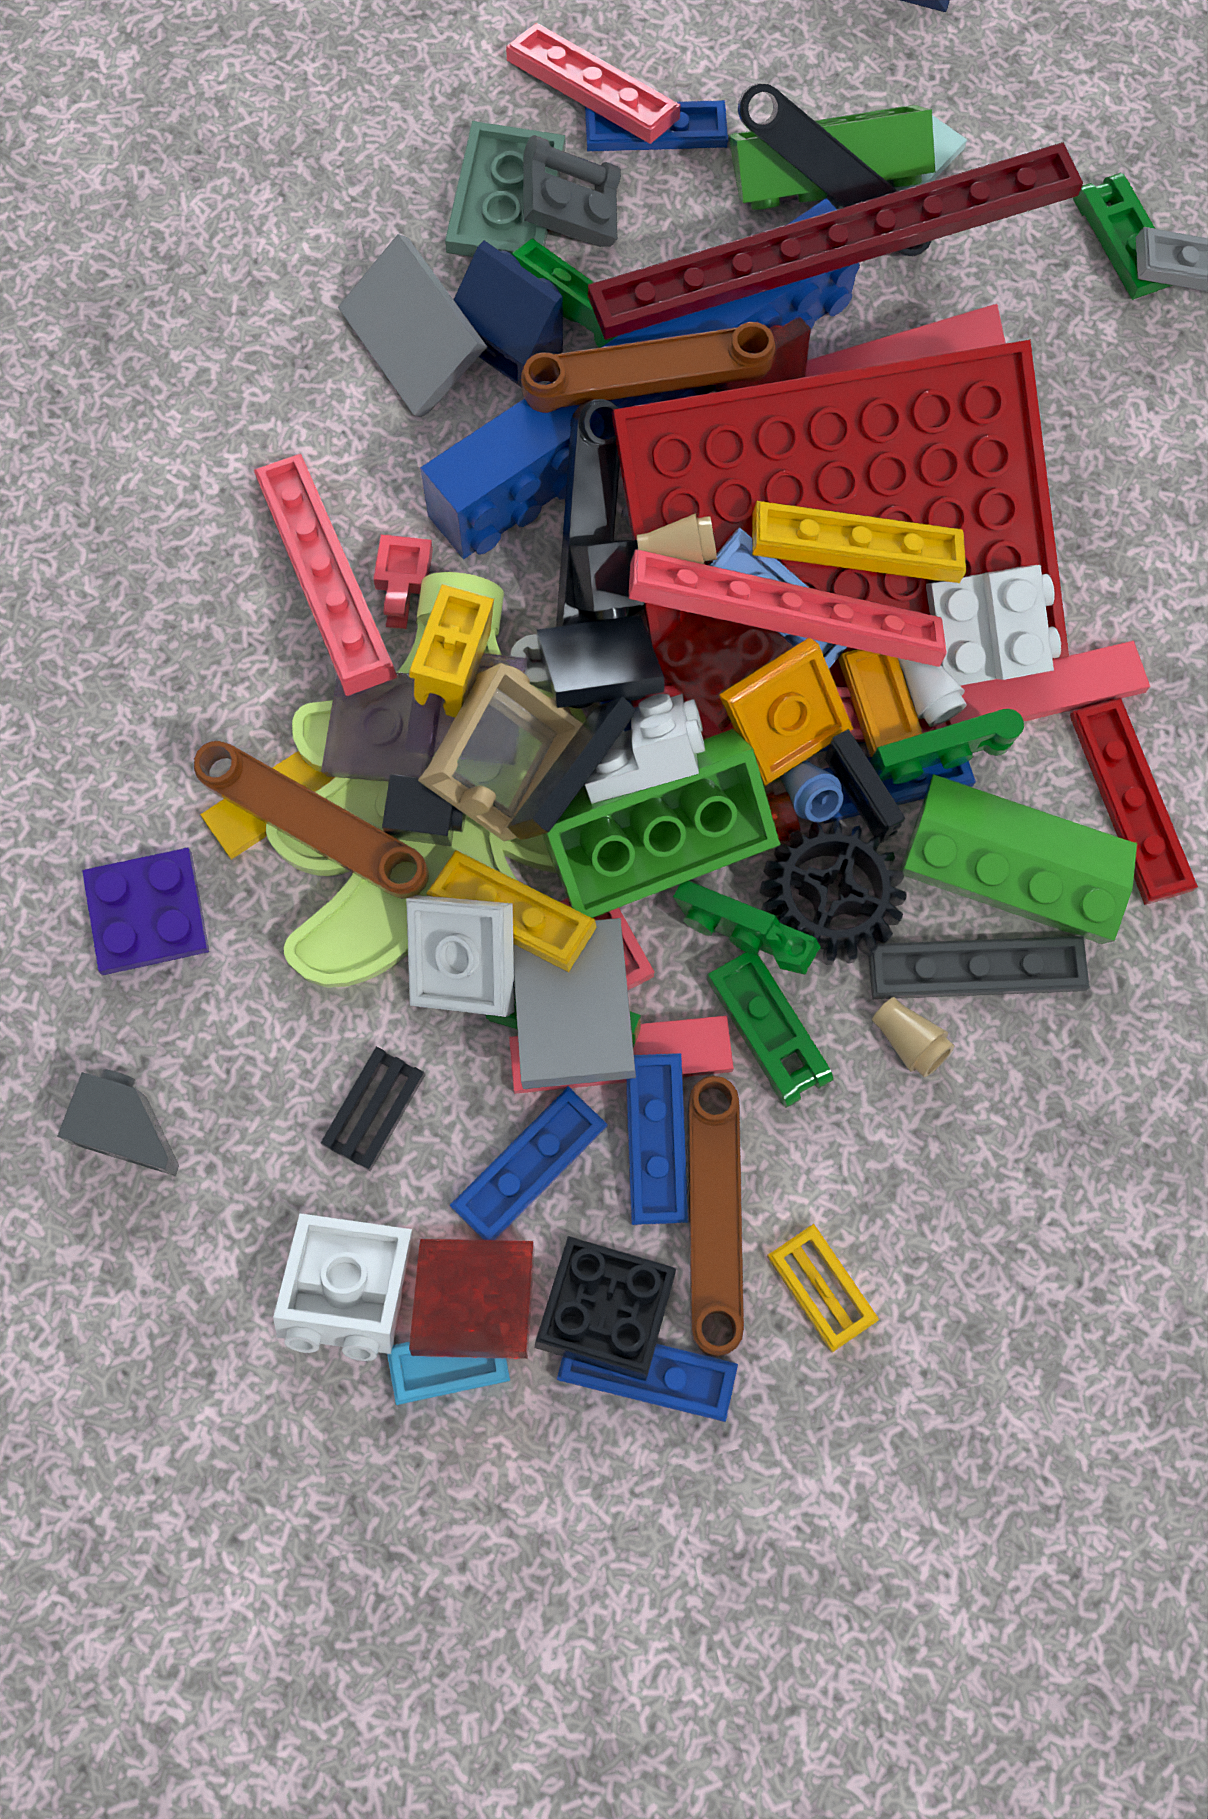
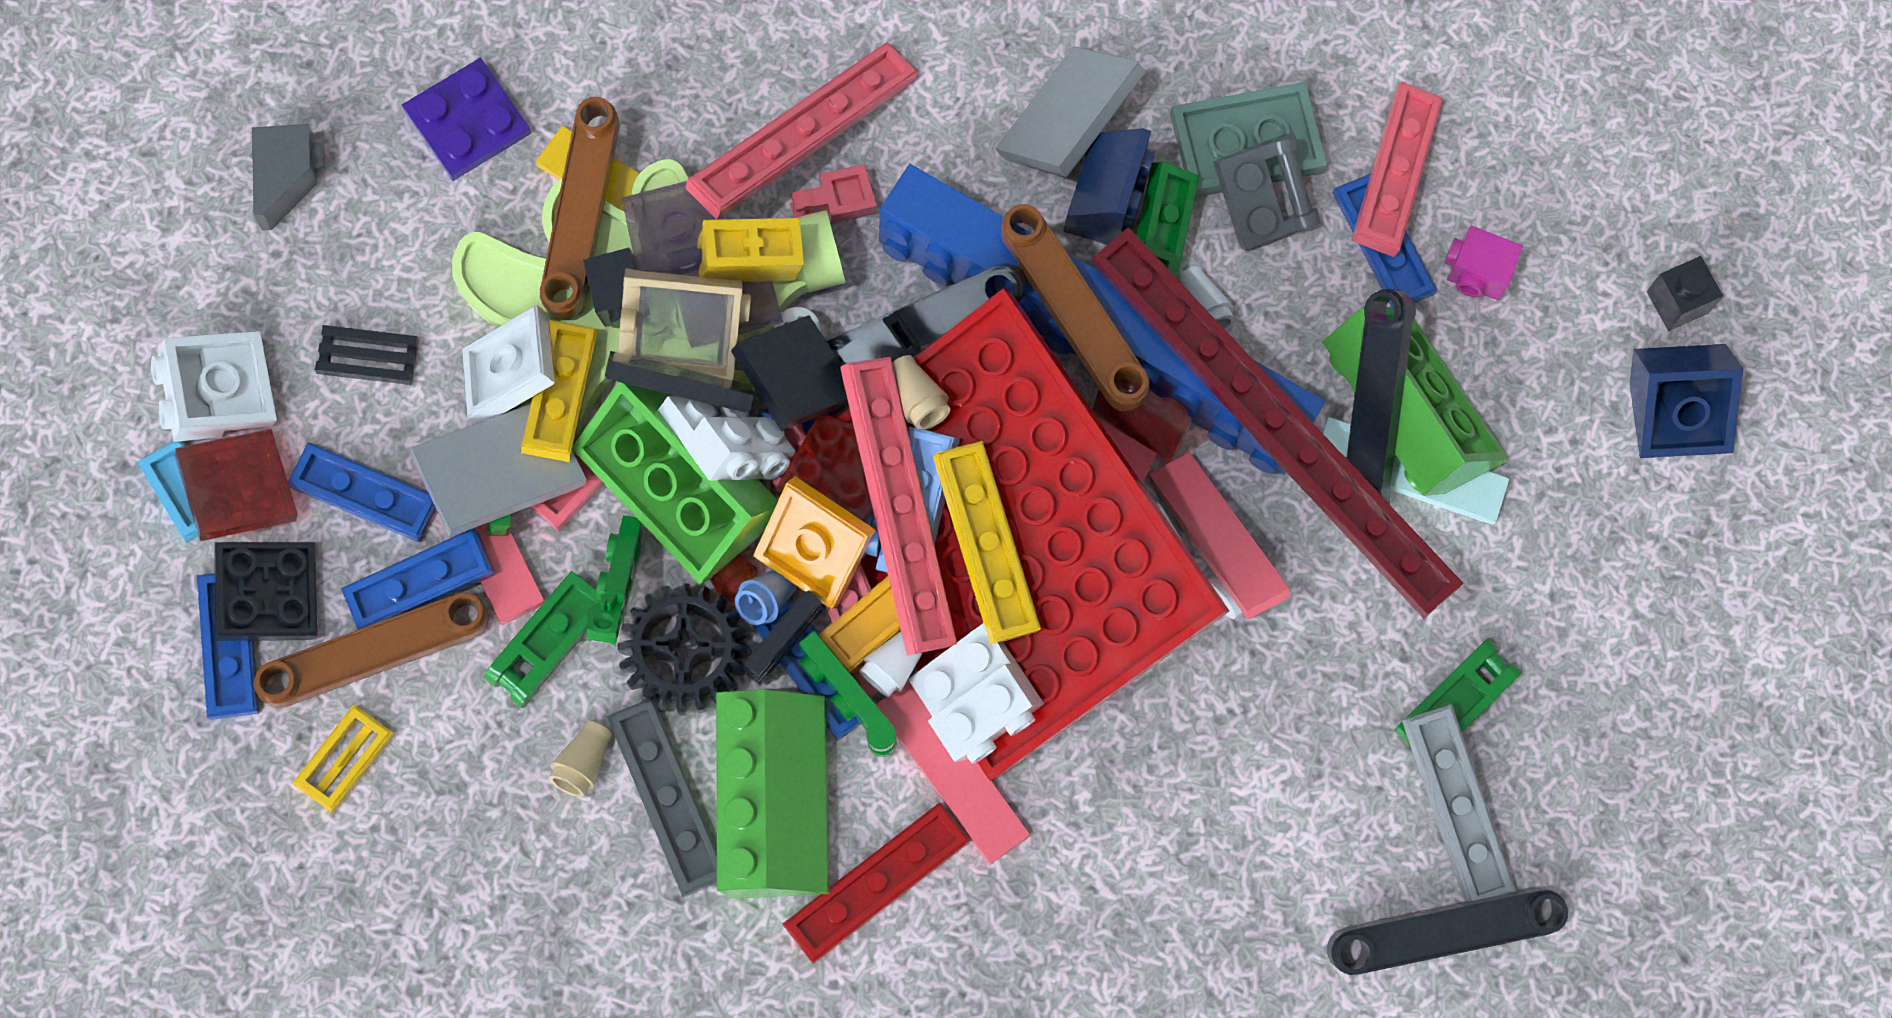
camera: 65 degrees right, 0 degrees up
none -> dark pink brick [1444,225,1523,301]

